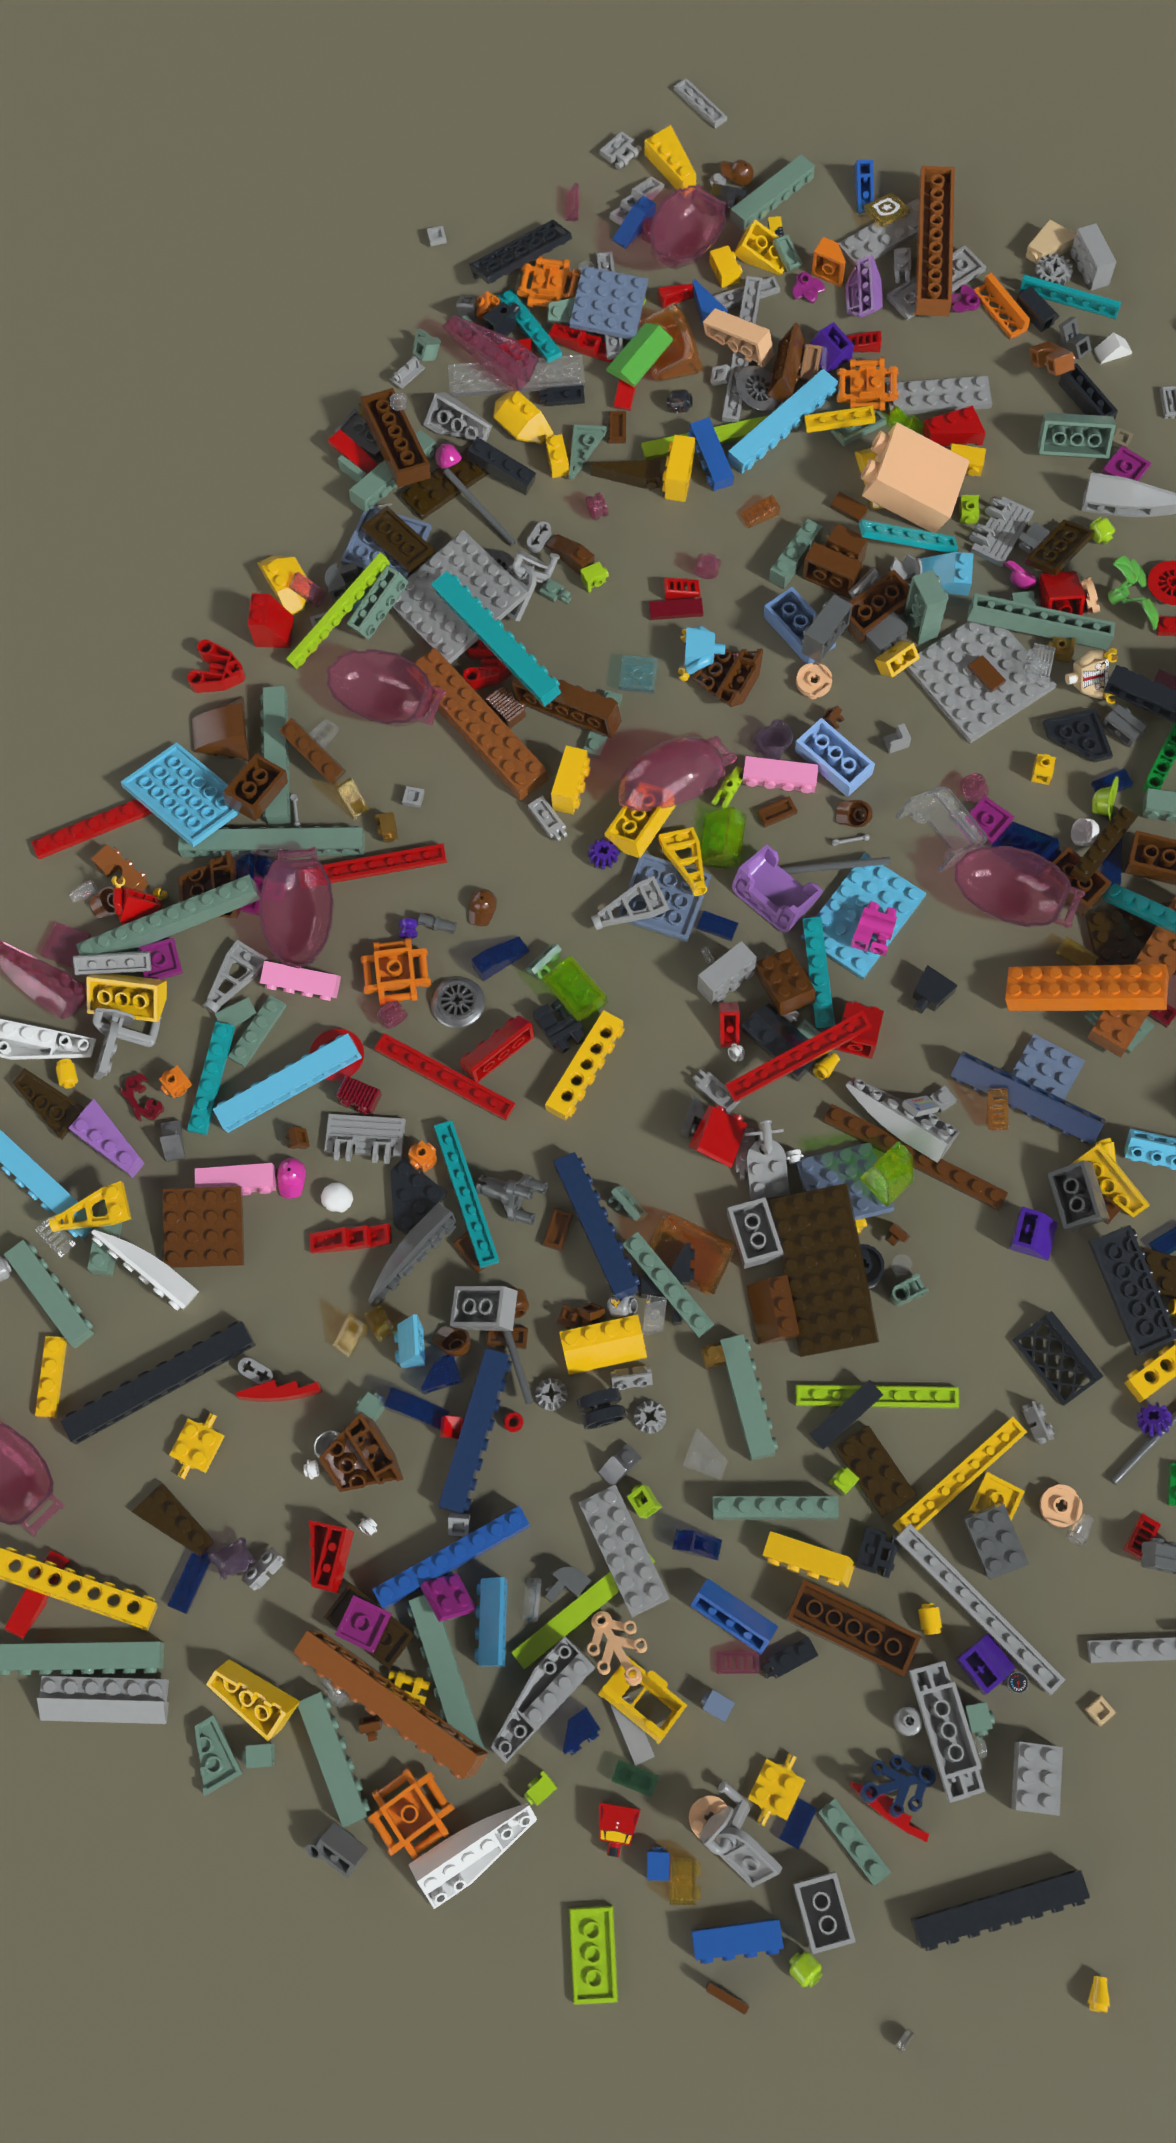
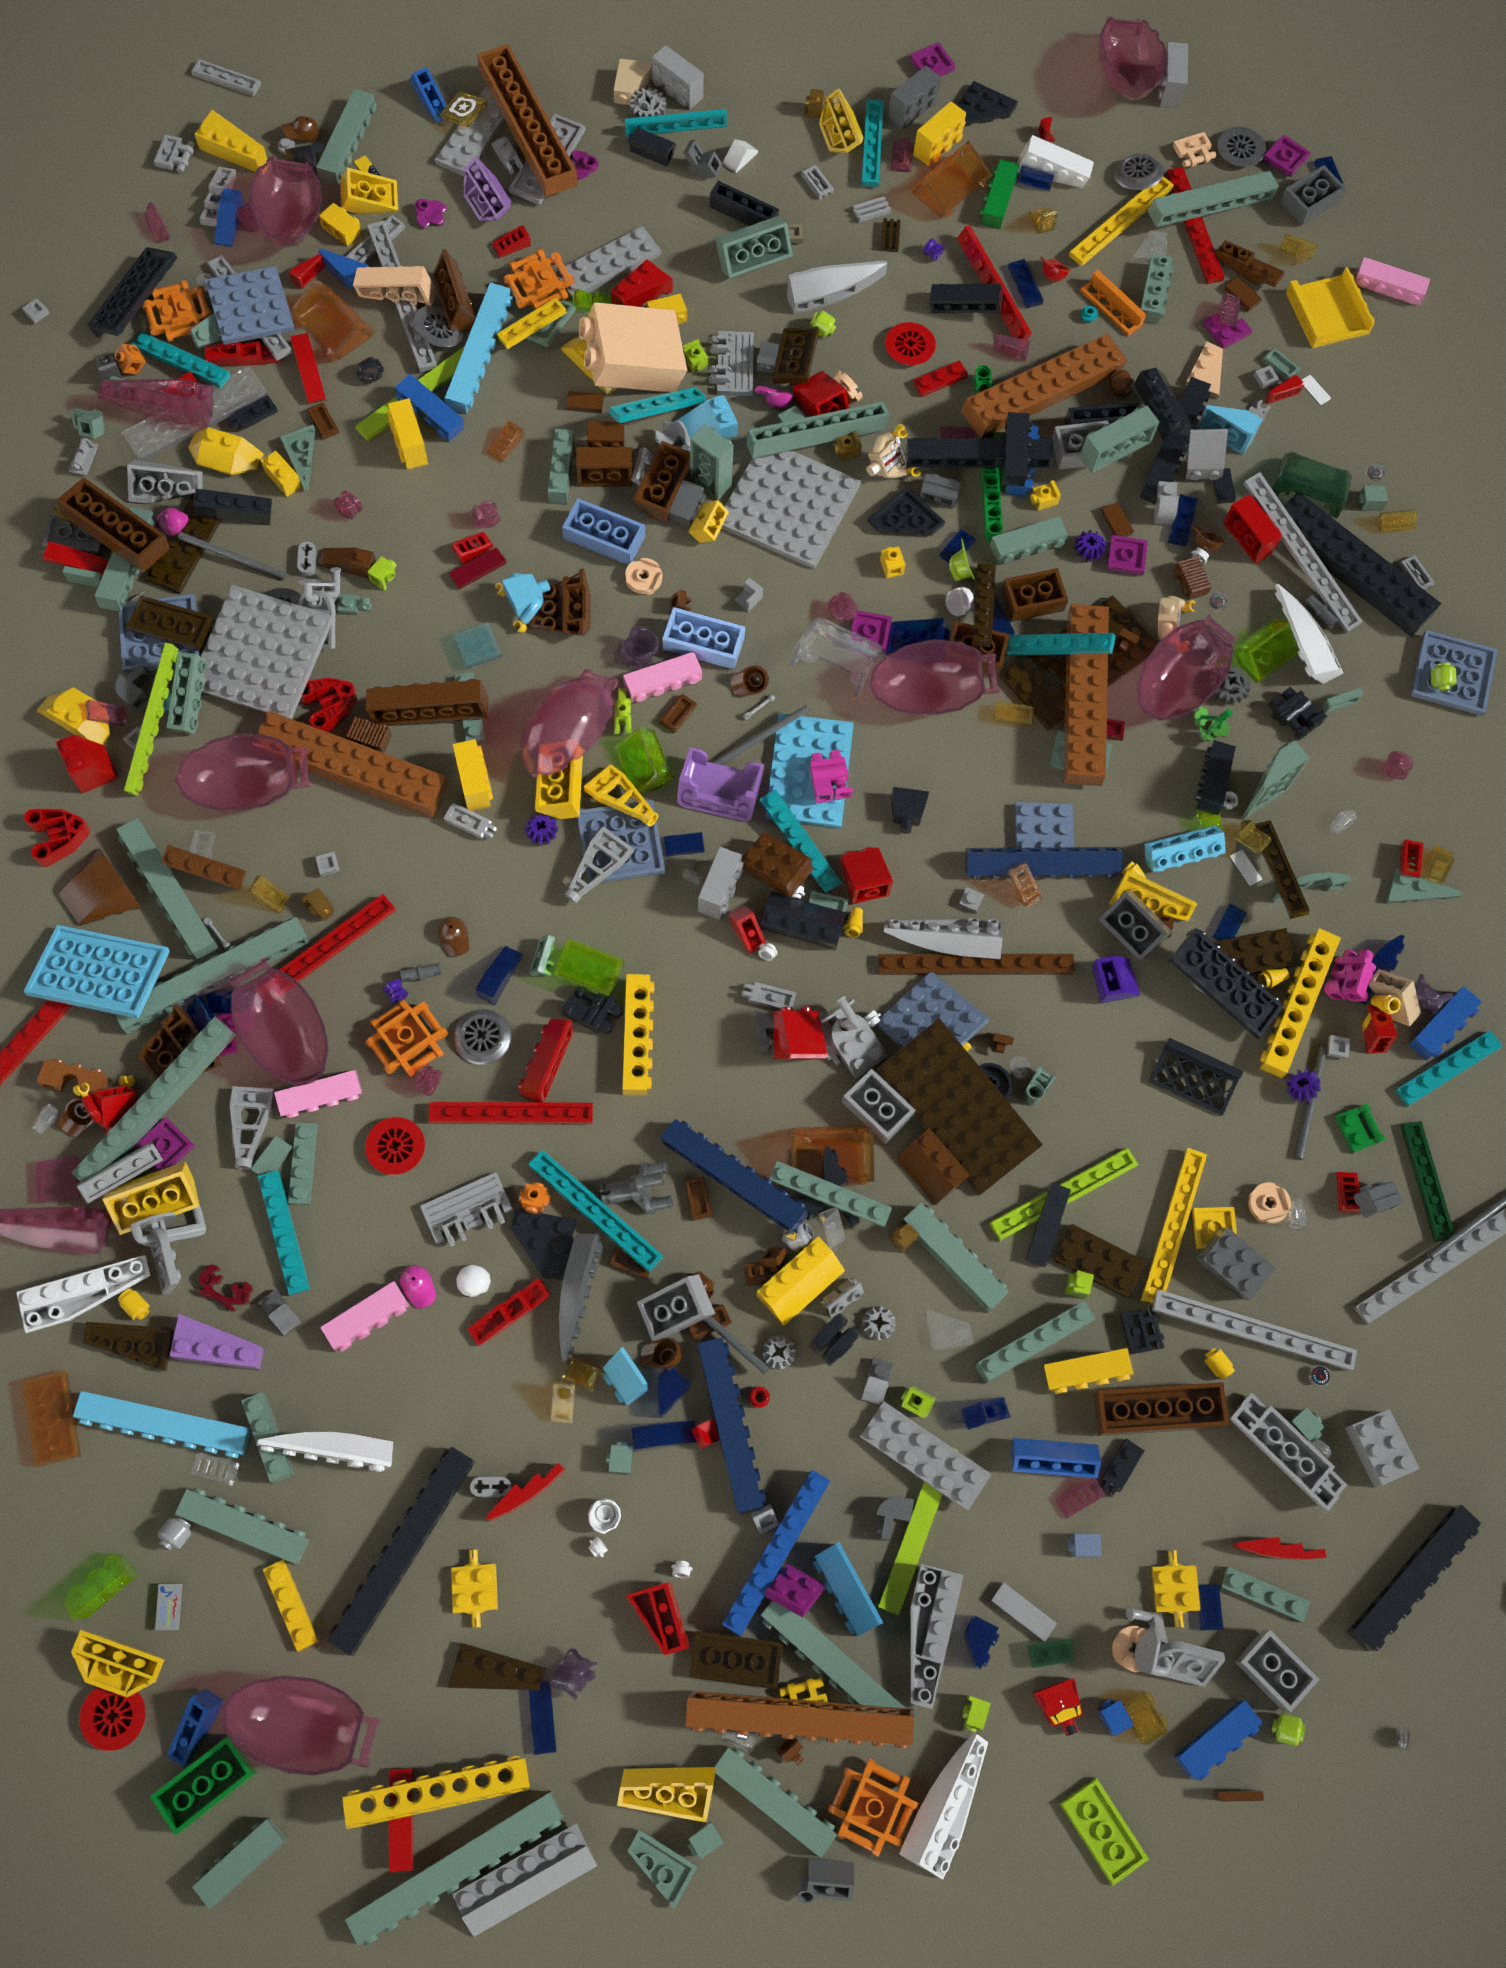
camera: 40 degrees left, 0 degrees up
yellow plate [49,1181,131,1232] -> none
orange brick [159,1065,192,1098] -> none
reddish brown plate [163,1186,244,1268] -> none
medium azure brick [213,1033,362,1133] -> none
reddish brown brick [223,753,288,821] -> none
light grey hinge [243,1547,285,1591] -> none
reddish brown tile [285,1126,310,1149] -> none
reddish brown wedge [318,1412,403,1492] -> none
dark red brick [335,1076,382,1115] -> none
magenta plate [335,1595,392,1653] -> none
clear tile [390,393,408,410] -> none
teal brick [431,571,561,707] -> none
black torso [483,302,521,345] -> none
clear slope [522,1578,542,1623] -> none
light nougat plant [587,1611,647,1686] -> none
dark brown slope [591,460,660,489] -> none
yellow piece [598,1656,687,1745] -> none
bright green slope [606,323,673,387] -> none
sand green plate [608,1186,648,1221] -> none
light grey plate [710,364,730,386] -> none
red plate [725,1010,873,1102] -> none
sand green tile [772,234,803,272] -> none
medium nougat tile [799,344,822,381] -> none
dark grey brick [801,594,853,663] -> none
dark purple slope [810,322,854,373] -> none
orange slope [811,237,846,287] -> none
clear neon green slope [859,1141,914,1207] -> none
dark blue plant [860,1755,936,1818] -> none
light grey head [893,1707,923,1736] -> none
light grey tile [901,1096,940,1117] -> none
dark purple slope [955,1633,1015,1695] -> none
reddish brown tile [968,655,1006,693] -> none
orange fence [974,273,1030,339] -> none
orange brick [1005,964,1169,1011] -> none
light grey hinge [1022,1401,1055,1445] -> none
clear brick [1023,643,1056,686] -> none
dark orange arch [1029,341,1075,376] -> none
tan tile [1084,1695,1116,1727] -> none
magenta plate [1102,446,1151,481] -> none
bright green plant [1108,555,1159,630] -> none

